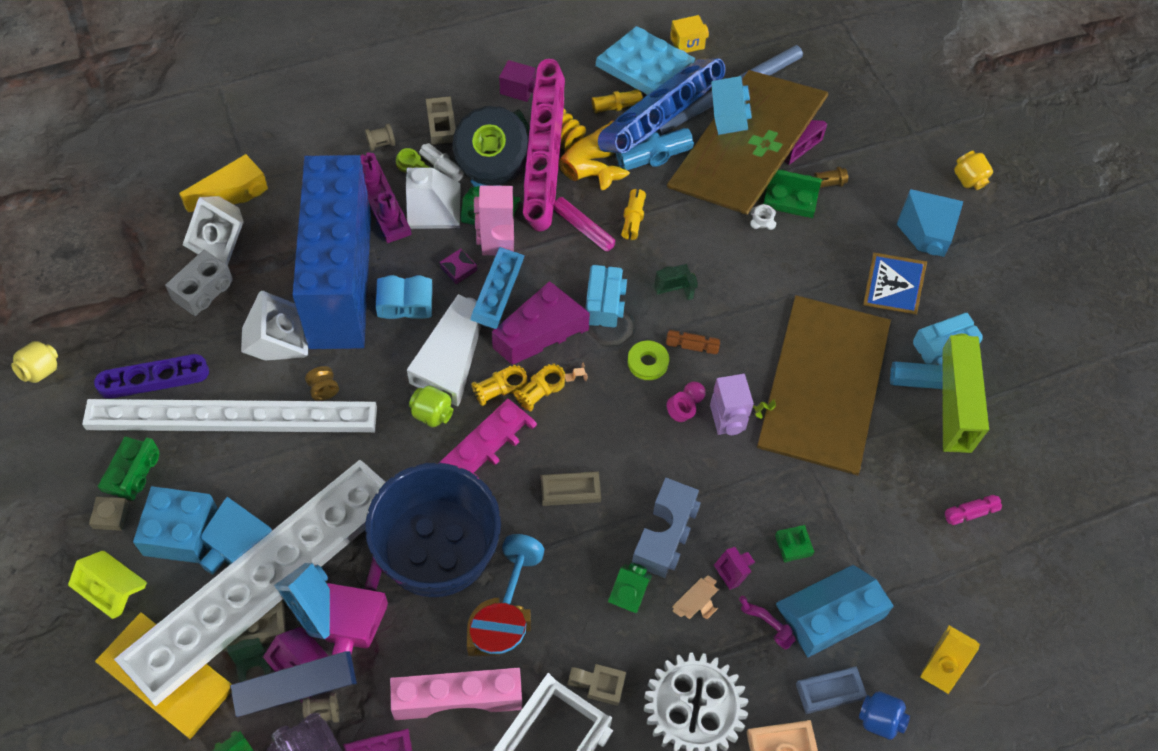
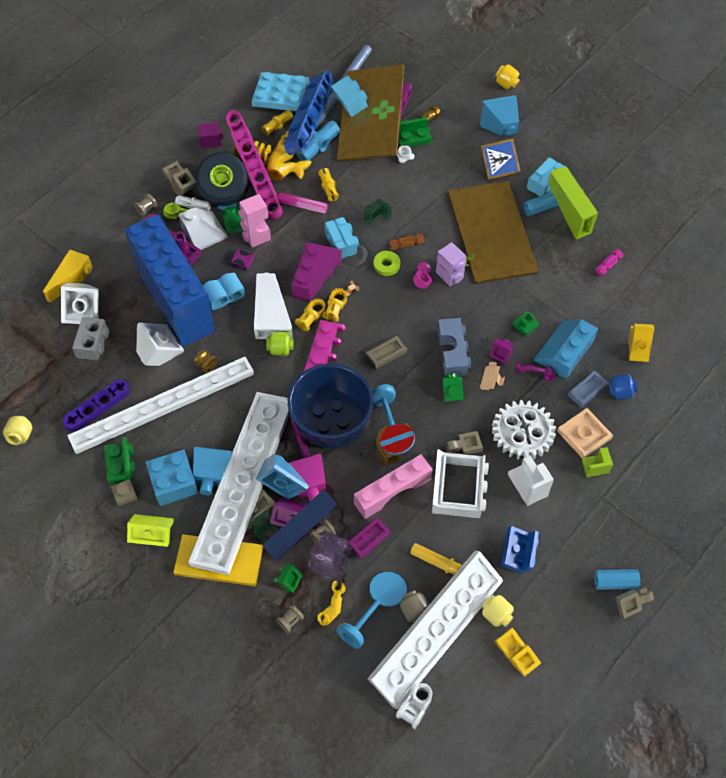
camera: 25 degrees left, 0 degrees up
dark azure plate [470,247,525,329] -> none
yellow brick [670,15,709,53] -> none

